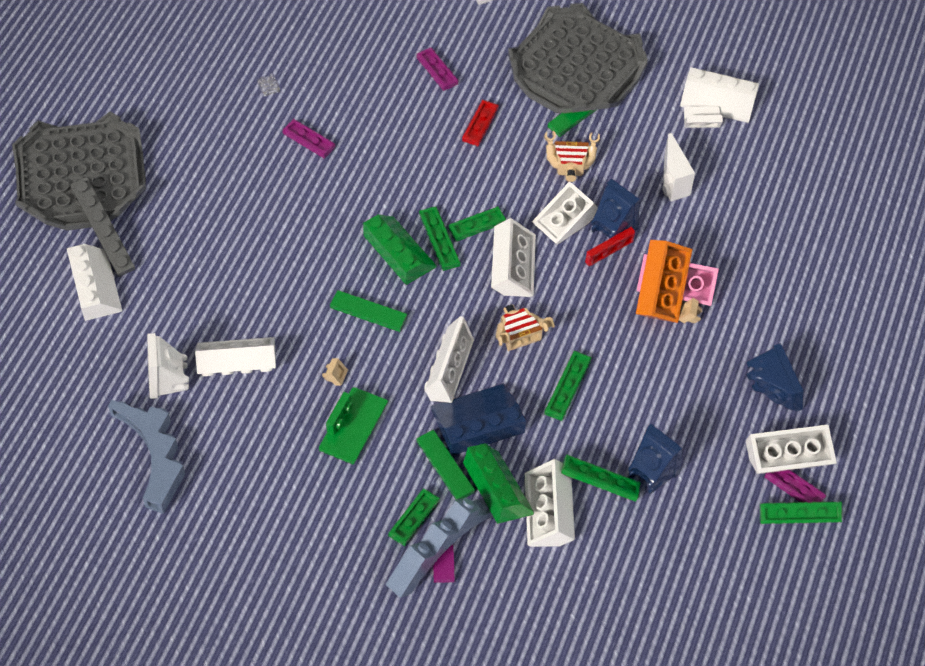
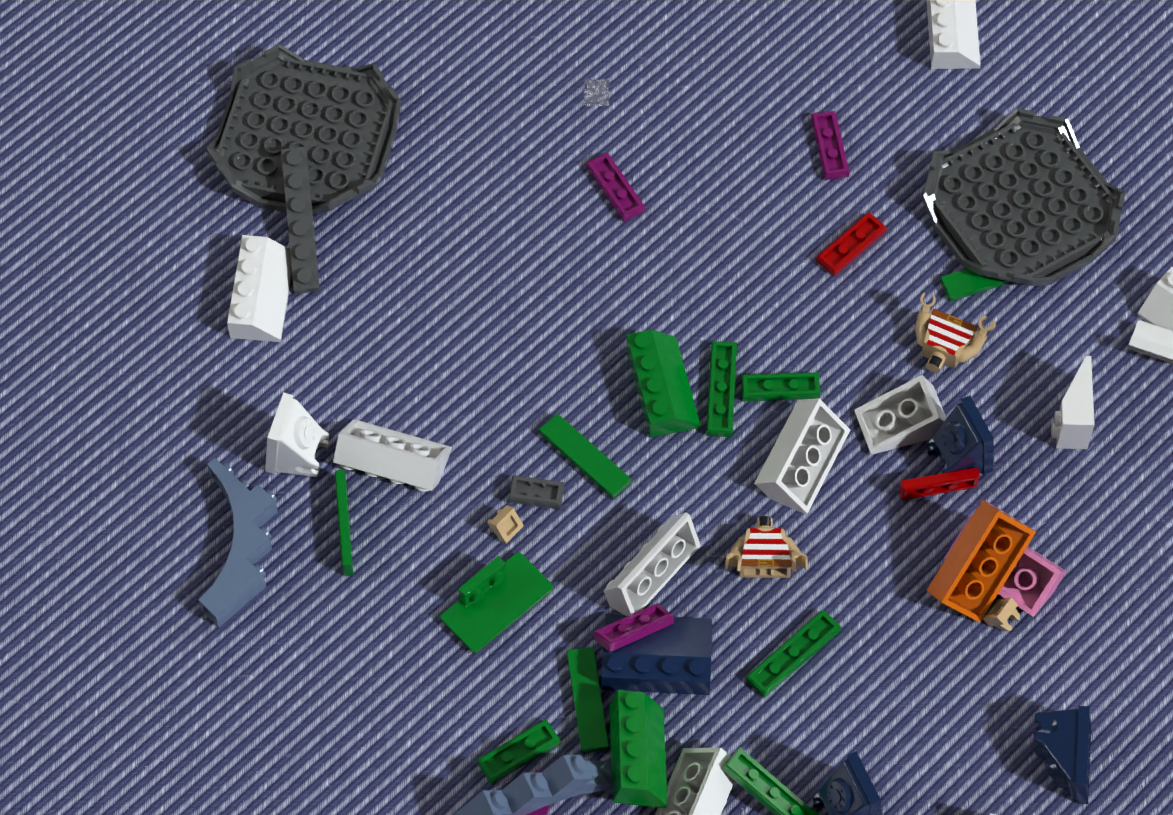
camera: 25 degrees right, 5 degrees up
none -> green tile [335,469,354,576]
none -> dark grey plate [508,475,565,510]
none -> magenta tile [593,603,674,652]

